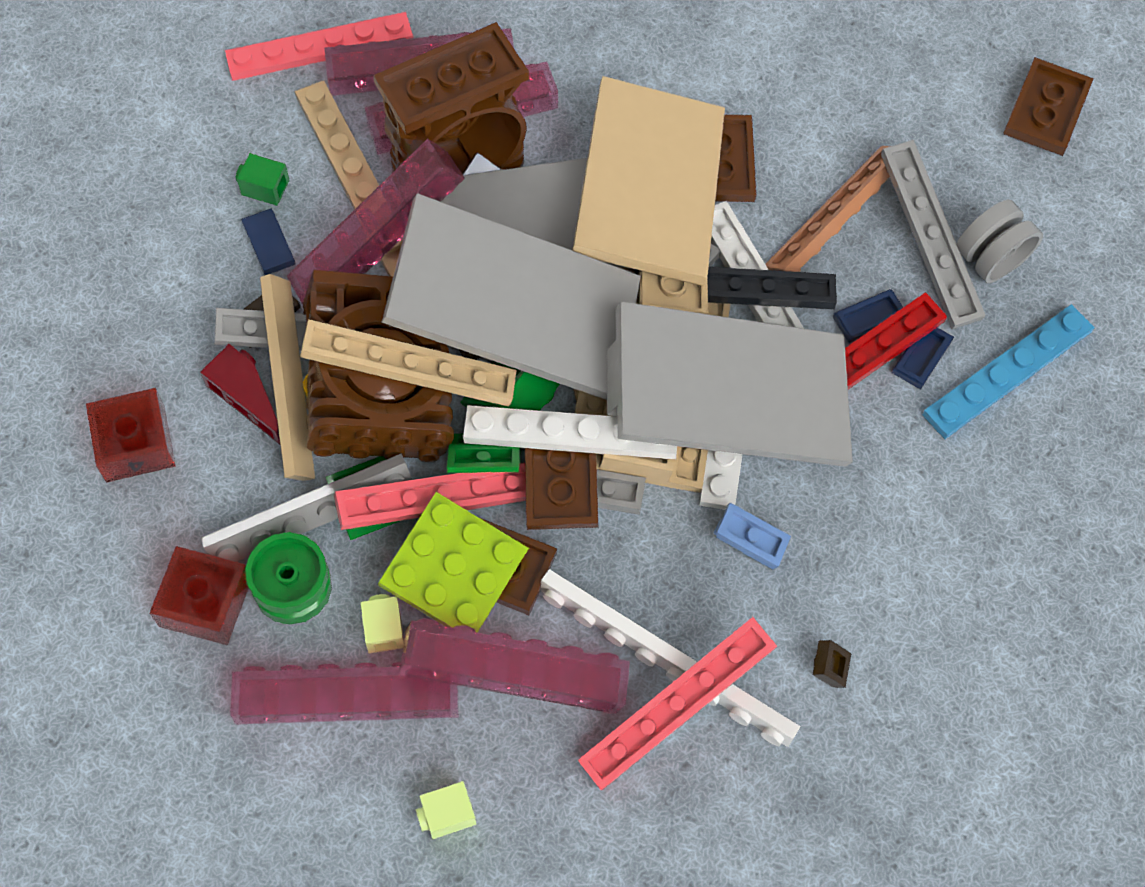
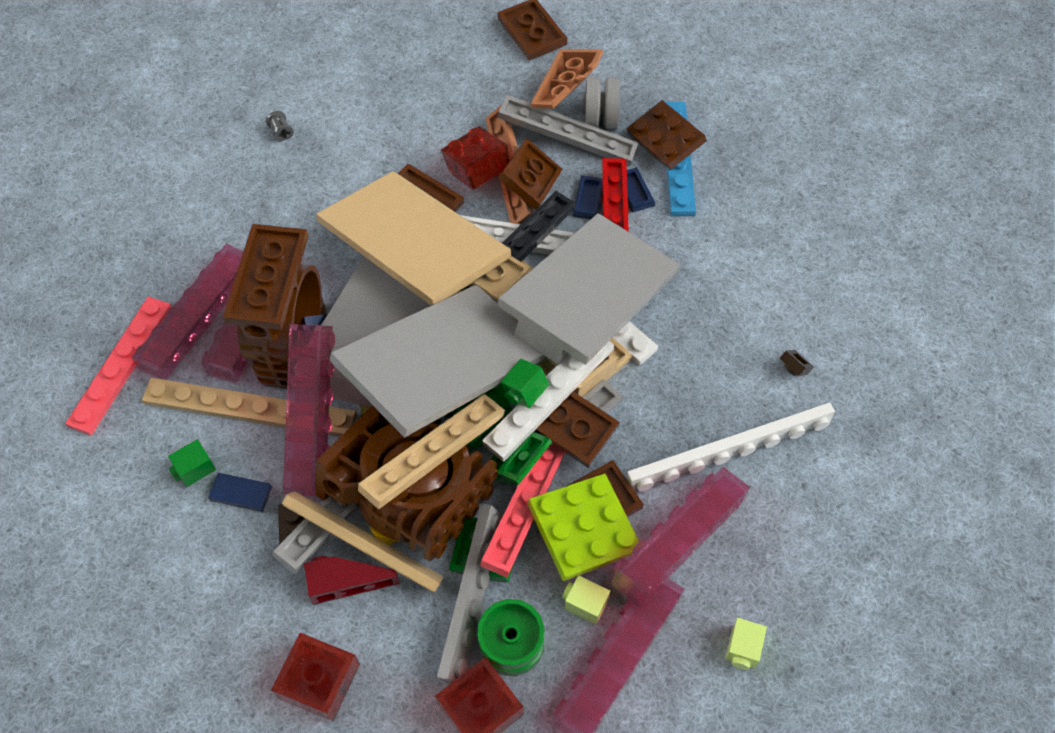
camera: 50 degrees left, 5 degrees down
coral plate [578,617,777,790] -> none
medium blue plate [714,503,791,569] -> none
none -> clear red brick [441,126,510,190]
none -> reddish brown plate [498,138,563,210]
none -> green brick [500,359,550,409]
none -> nougat wedge [530,49,603,109]
none -> reddish brown plate [626,100,707,170]

